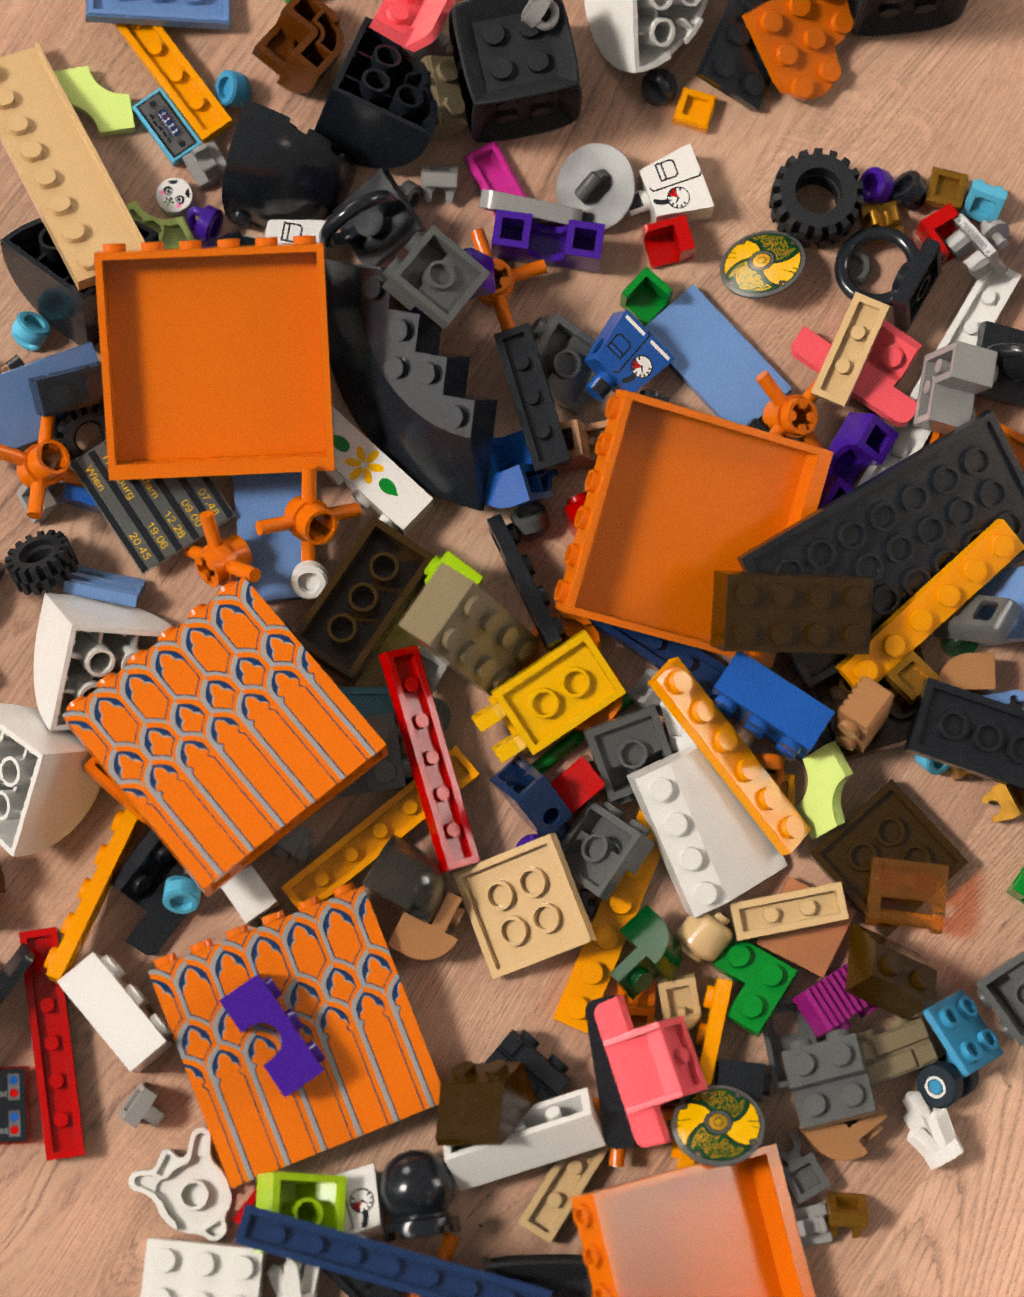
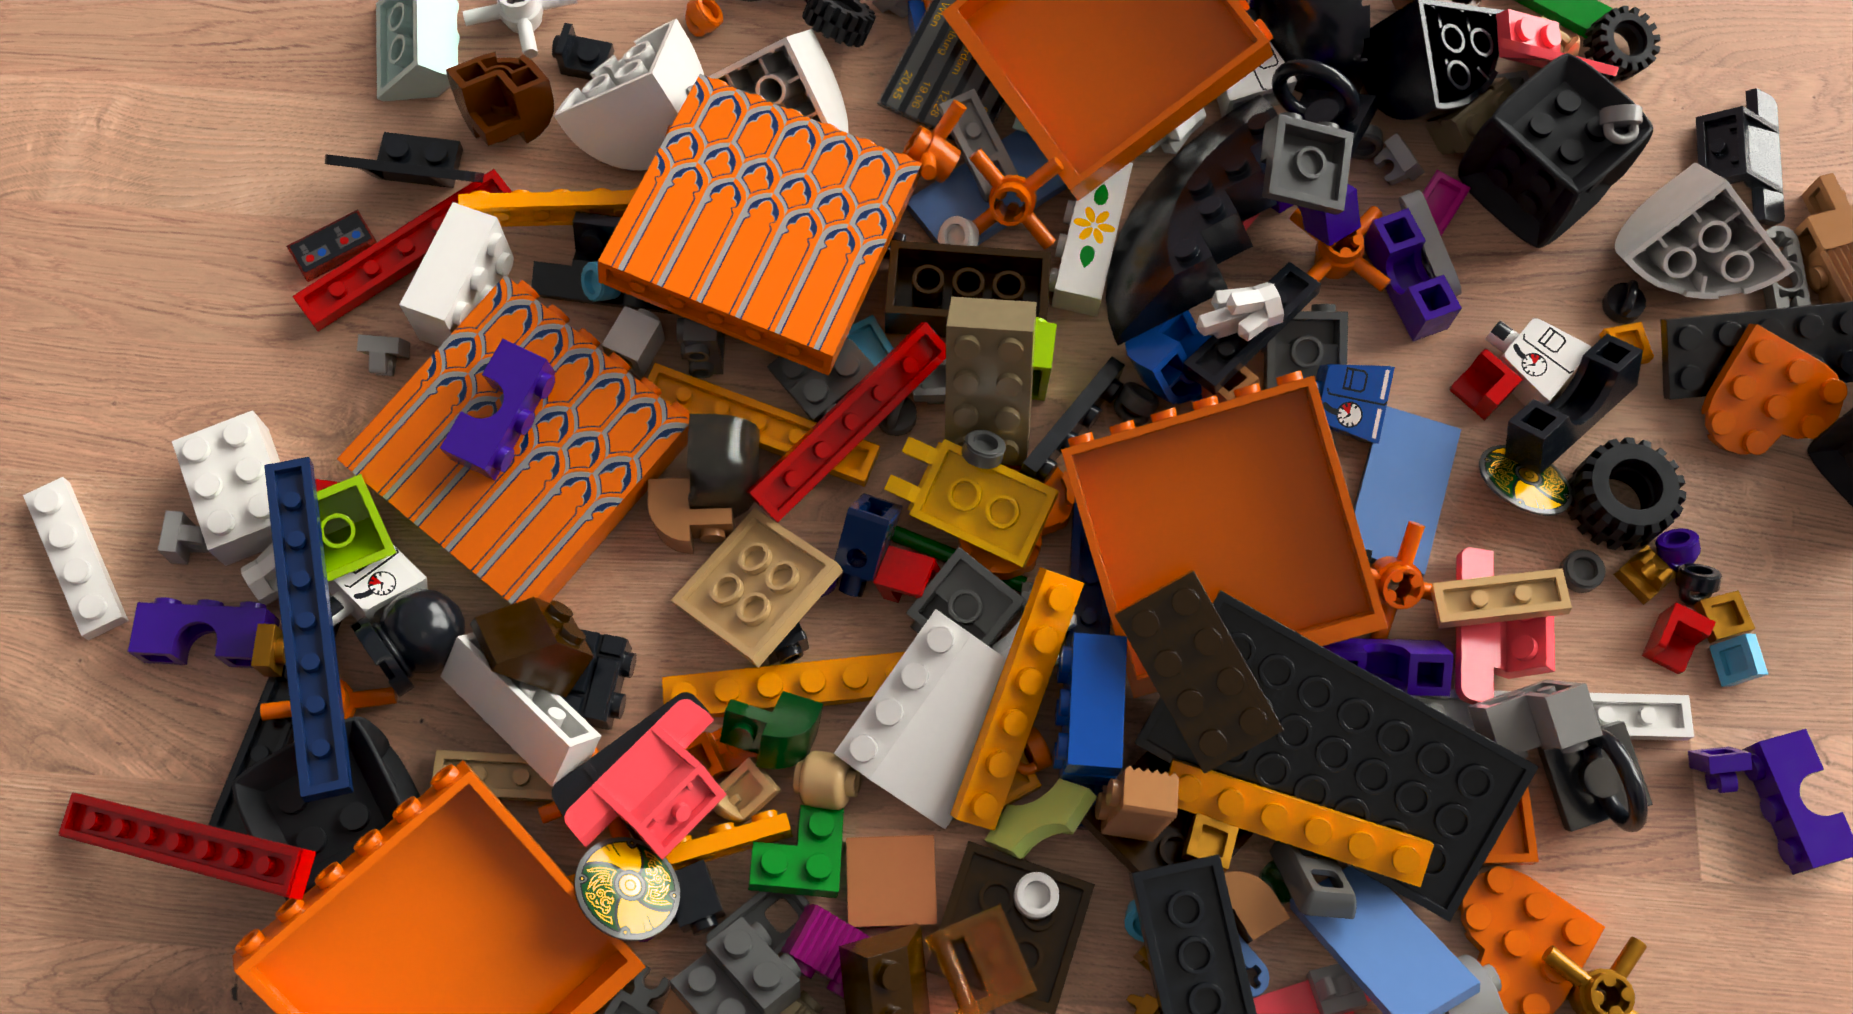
camera: 60 degrees right, 10 degrees down
medium blue tile [63,566,146,607] -> none
white tile [128,1127,233,1241] -> none
shield [556,143,636,229] -> none
dark grey plate [560,799,656,901] -> none
green panel [620,267,673,327] -> none
tan plate [729,882,849,942] -> none
black tile [834,226,941,332] -> none
light grey hips [944,213,1010,281] -> none
none -> light grey plate [939,89,1018,202]
none -> dark grey tile [961,430,1006,469]
none -> white tile [1014,872,1059,920]
none -> white rock [1196,282,1284,341]
none -> black arch [1505,334,1643,475]

